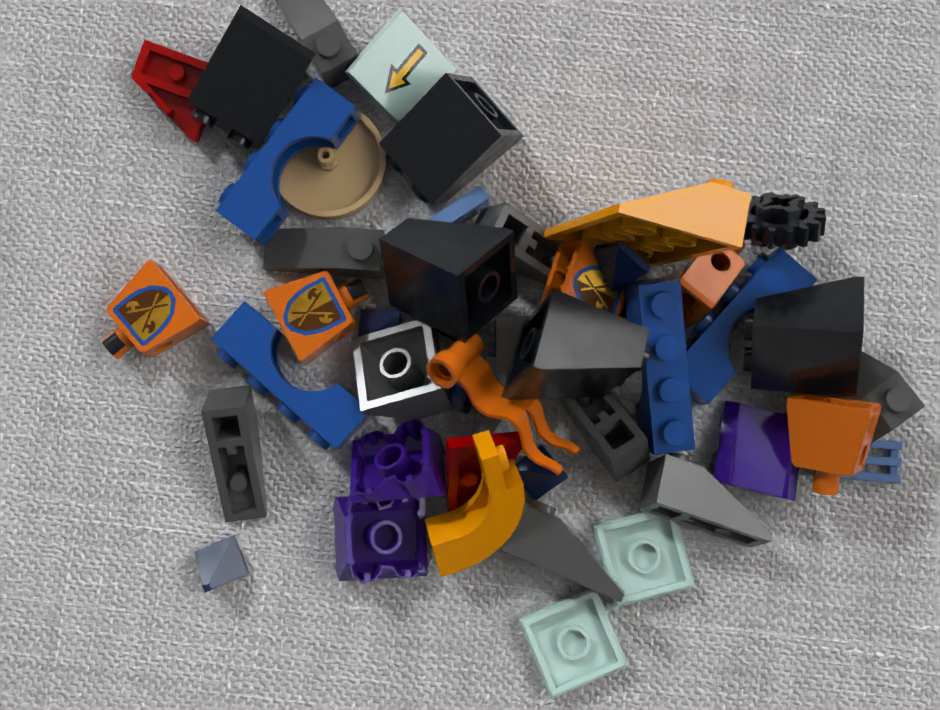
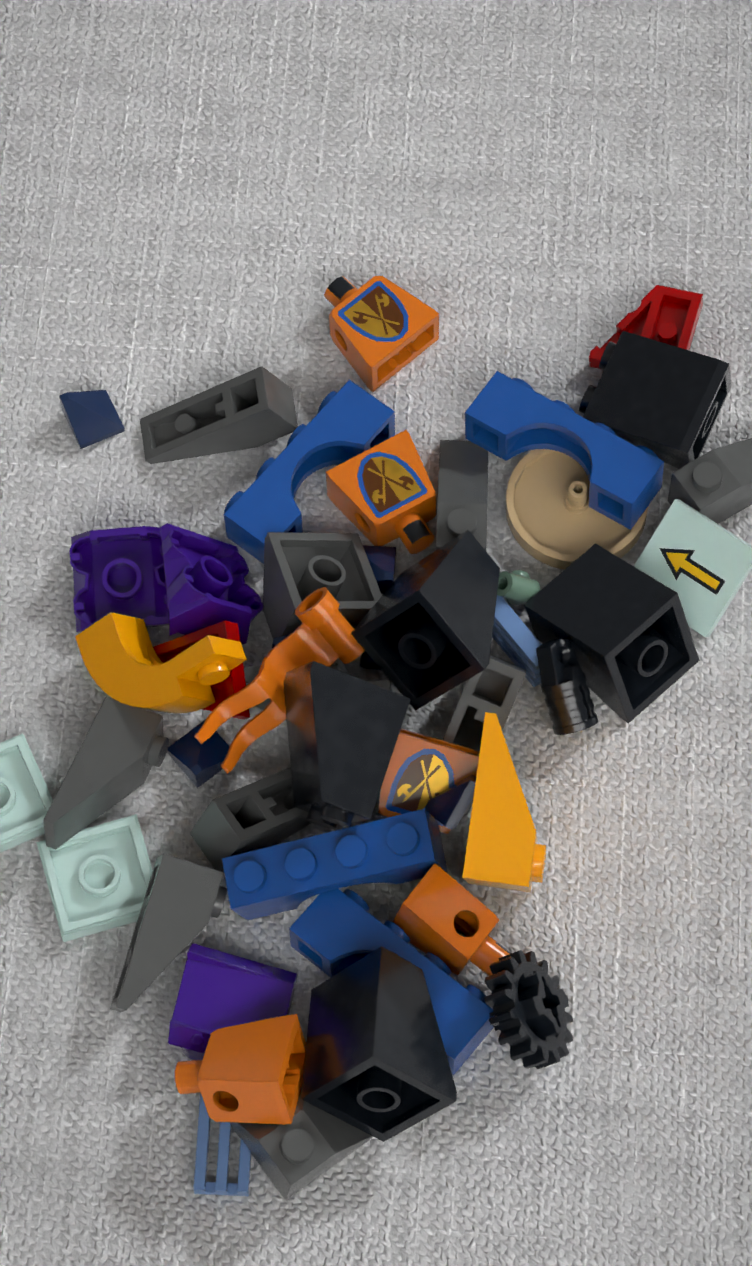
camera: 90 degrees right, 20 degrees down
none -> sand green arm [497,570,540,605]
none -> black hinge [536,638,598,735]

